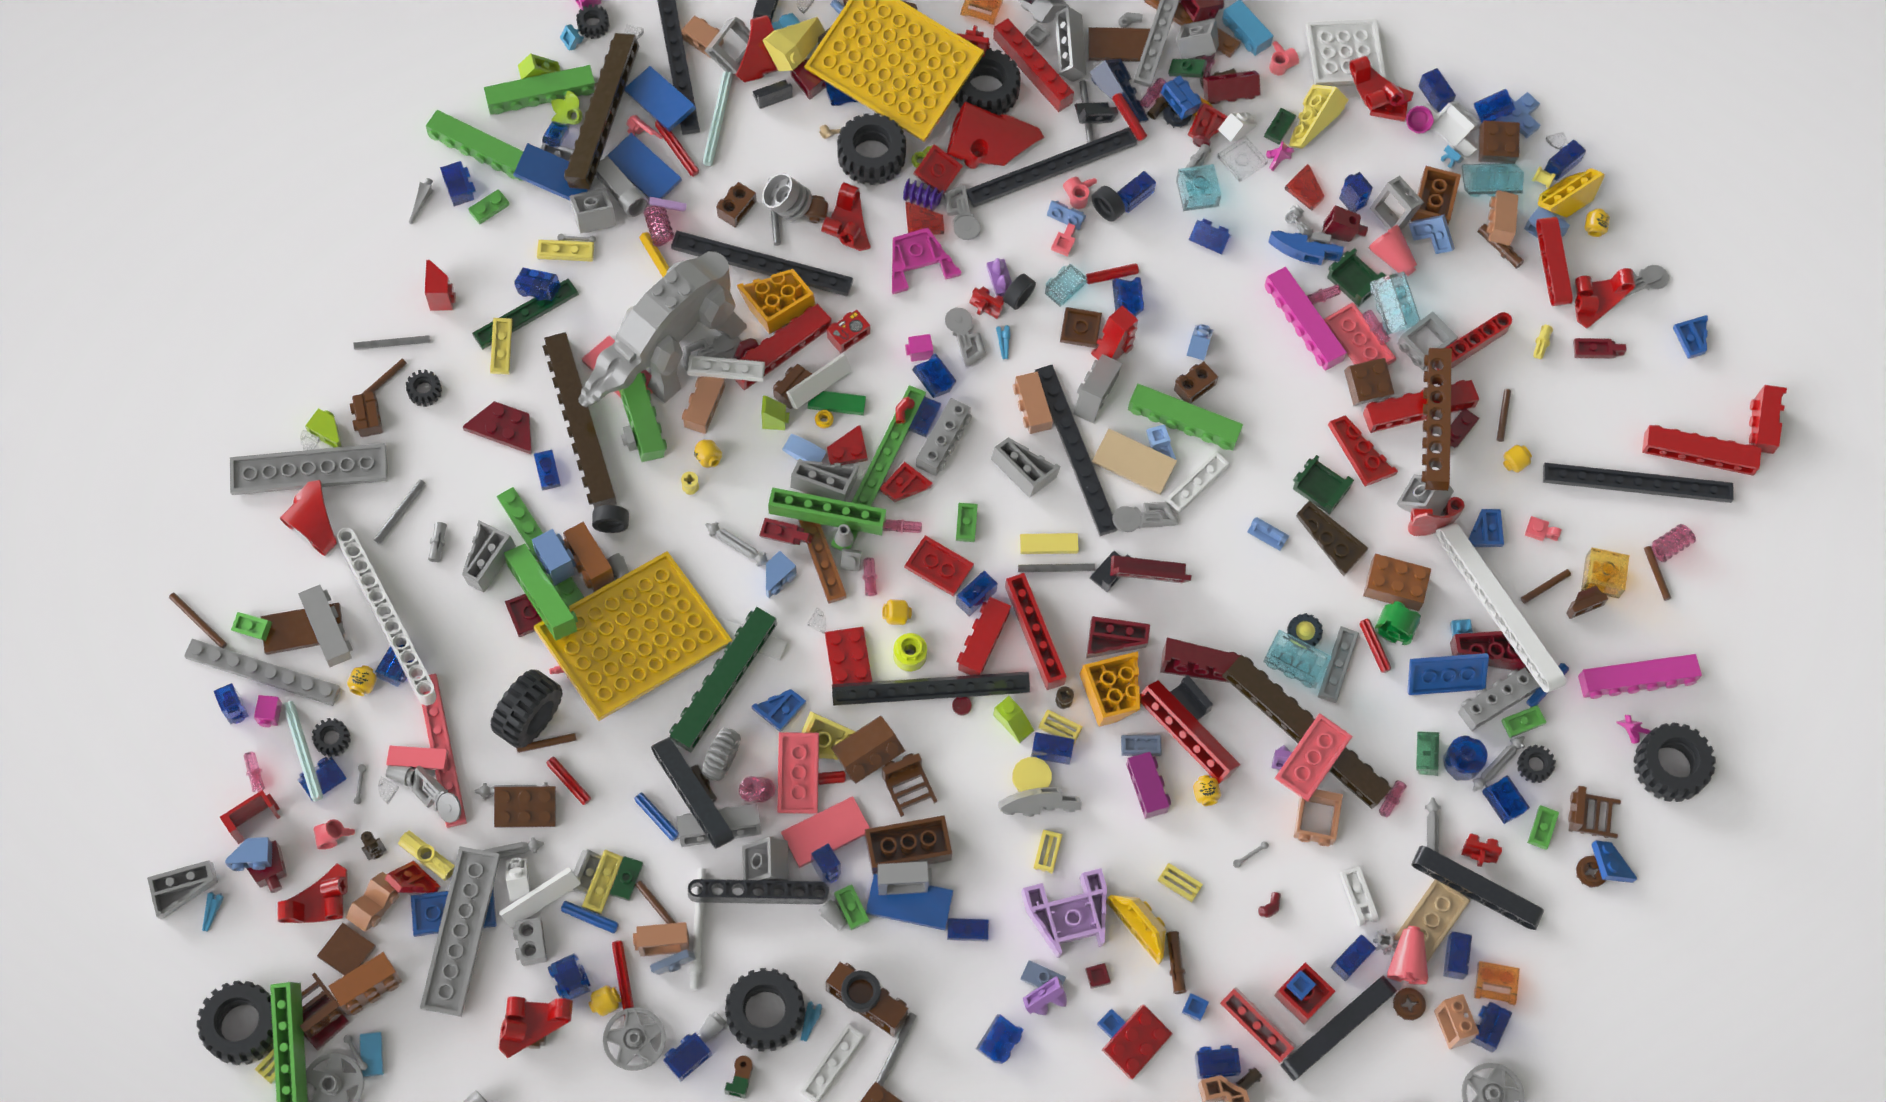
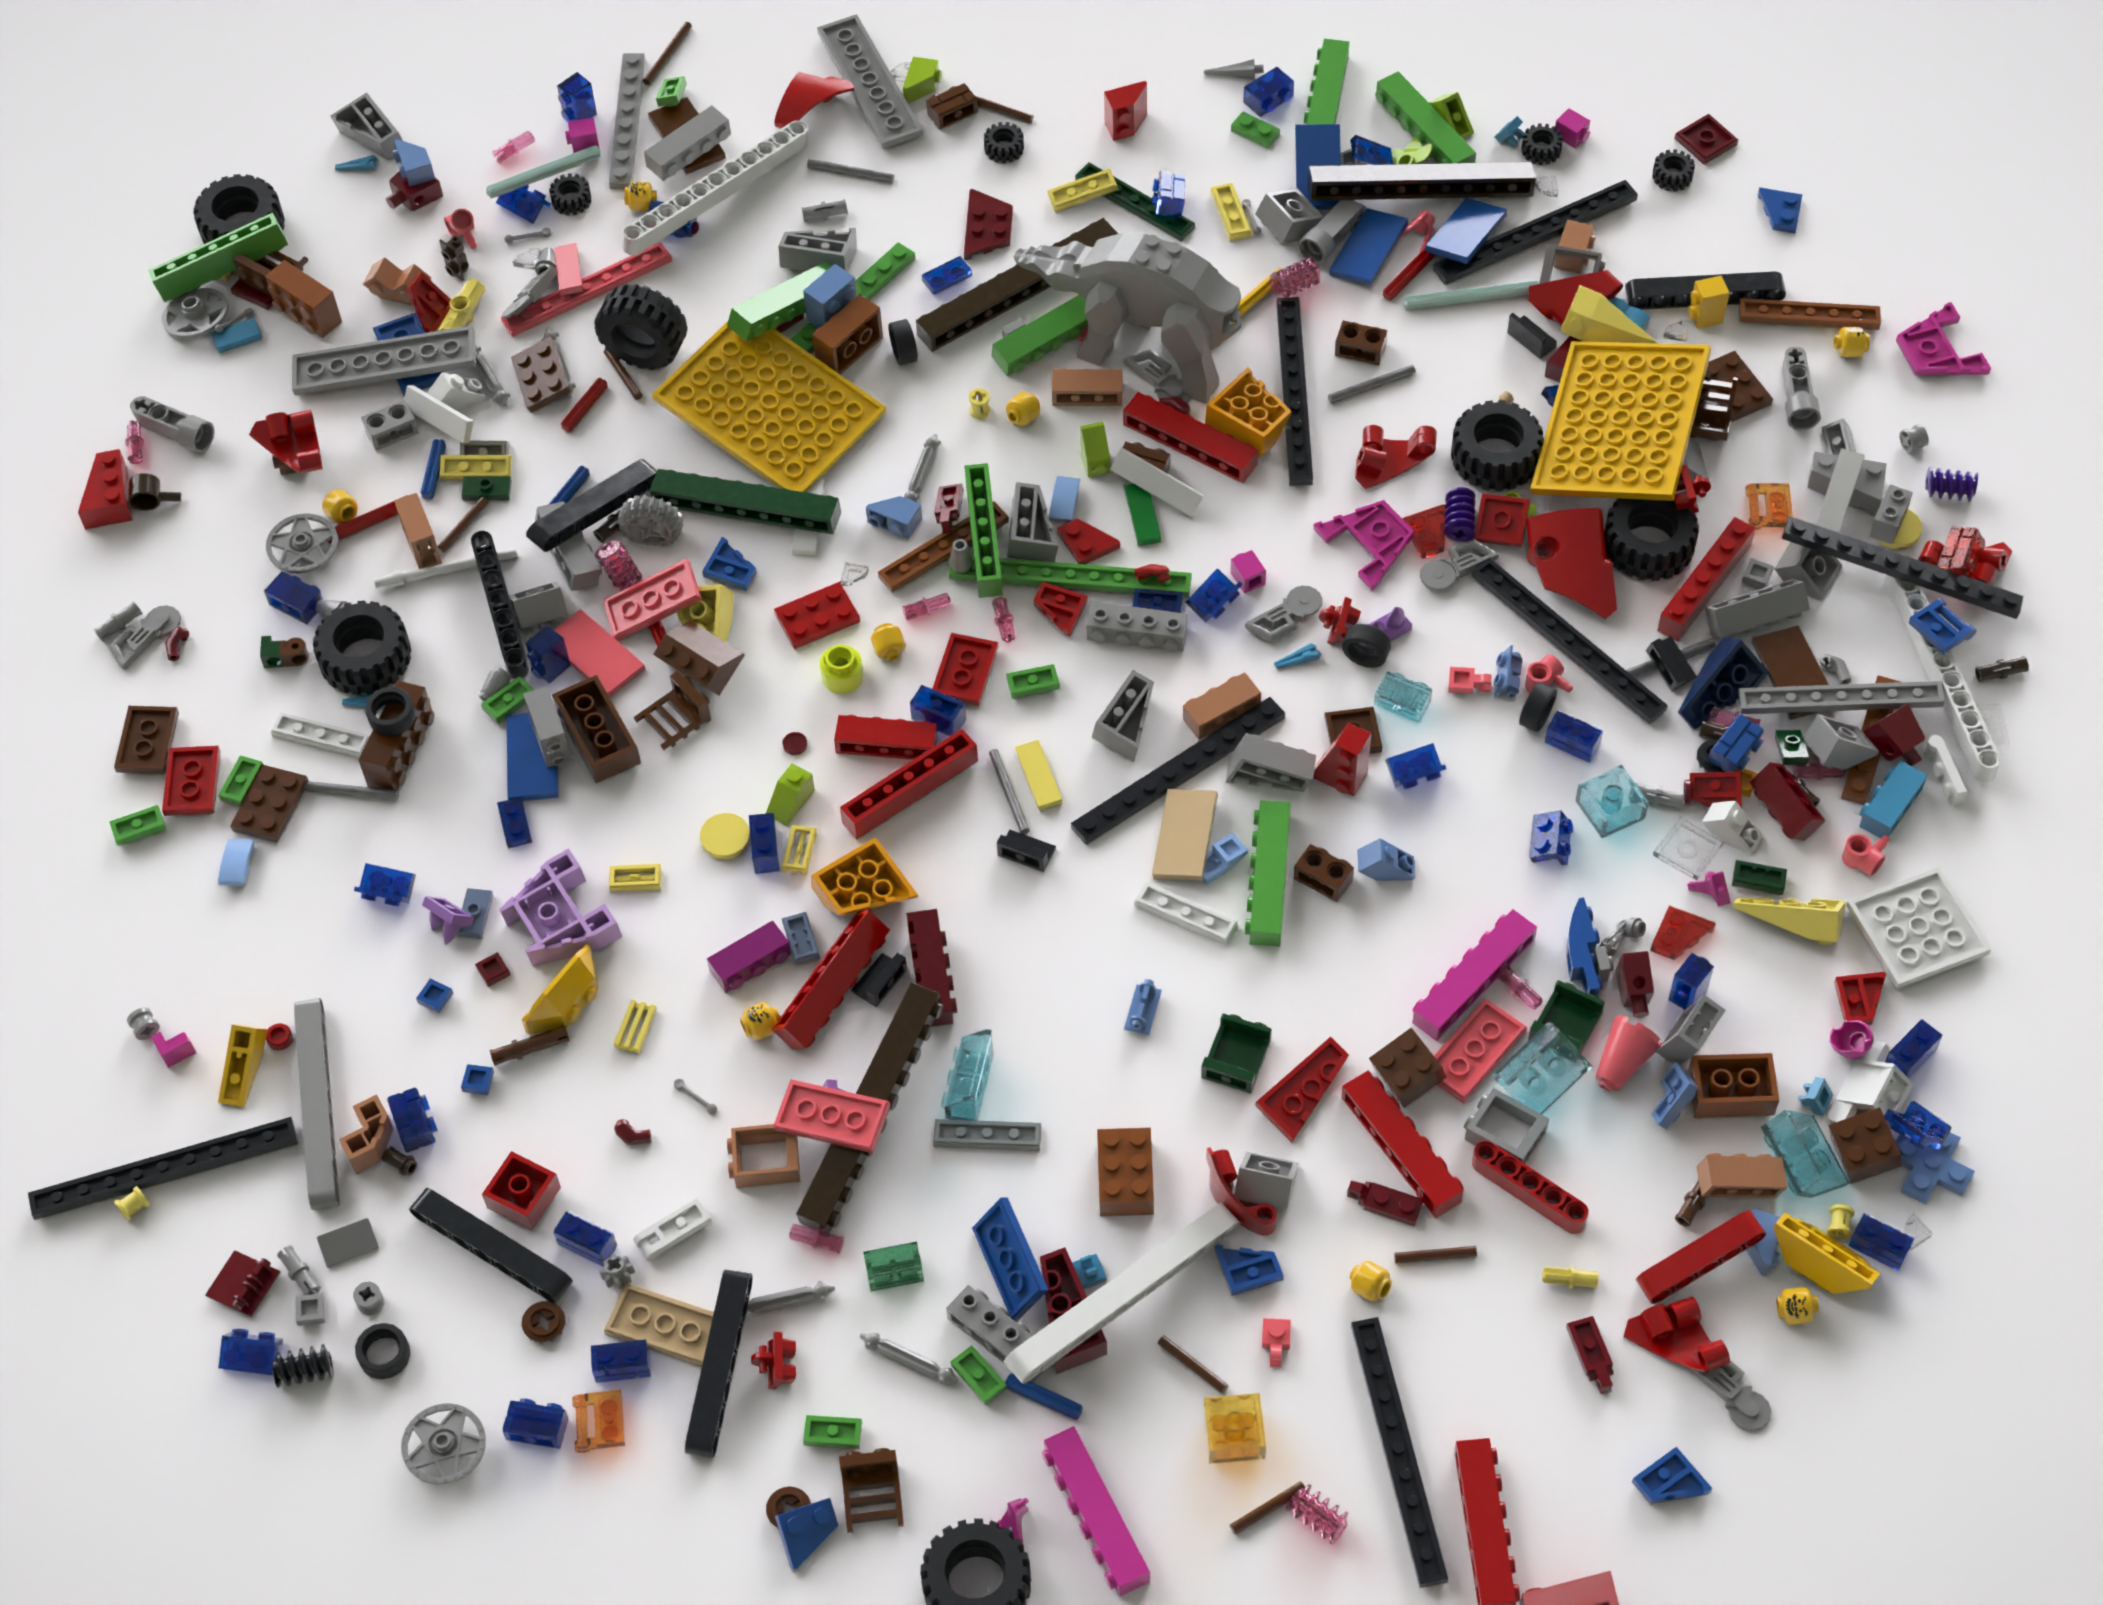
camera: 80 degrees right, 10 degrees down
red panel [219,790,281,844] -> none
red panel [277,863,348,923] -> none
reddish brown tile [317,922,376,976] -> none
flat silver bar [353,335,430,350] -> none
clear blue brick [547,953,592,1000] -> none
light grey cone [607,553,629,578] -> none
lavender tile [648,197,687,212] -> none
sand blue plate [650,950,696,975] -> none
white tile [687,355,765,382] -> none
light grey wheel [762,173,812,221] -> none
reddish brown head [804,195,829,224] -> none
yellow plate [815,410,834,429] -> none
red brick [827,309,870,354] -> none
black plate [832,671,1030,706] -> none
light grey plate [840,548,862,571] -> none
light grey slope [998,787,1082,817] -> none
dark brown bush [1055,686,1074,709] -> none
red axle [1085,263,1139,284] -> none
dark red wedge [1086,616,1150,659] -> none
red plate [1102,1004,1173,1080] -> none
dark red fence [1110,555,1192,583] -> none
red axle [1112,93,1147,142] -> none
light grey piece [1112,502,1179,533] -> none
red brick [1220,987,1296,1063] -> none
blue plate [1286,970,1316,1001] -> none
black wheel [1287,613,1323,650] -> none
dark brown wing [1296,501,1369,577] -> none
red panel [1349,56,1414,110] -> none
red axle [1359,619,1391,673] -> none
clear pink axle [1362,310,1391,345] -> none
green brick [1375,601,1421,645] -> none
coral cone [1387,926,1428,985] -> none
reddish brown brick [1421,348,1452,491] -> none
nougat window [1434,994,1479,1050] -> none
clear blue brick [1443,735,1488,781] -> none
clear blue bracket [1481,775,1530,824] -> none
black tyre [1517,745,1556,783] -> none
reddish brown slope [1566,585,1608,619] -> none

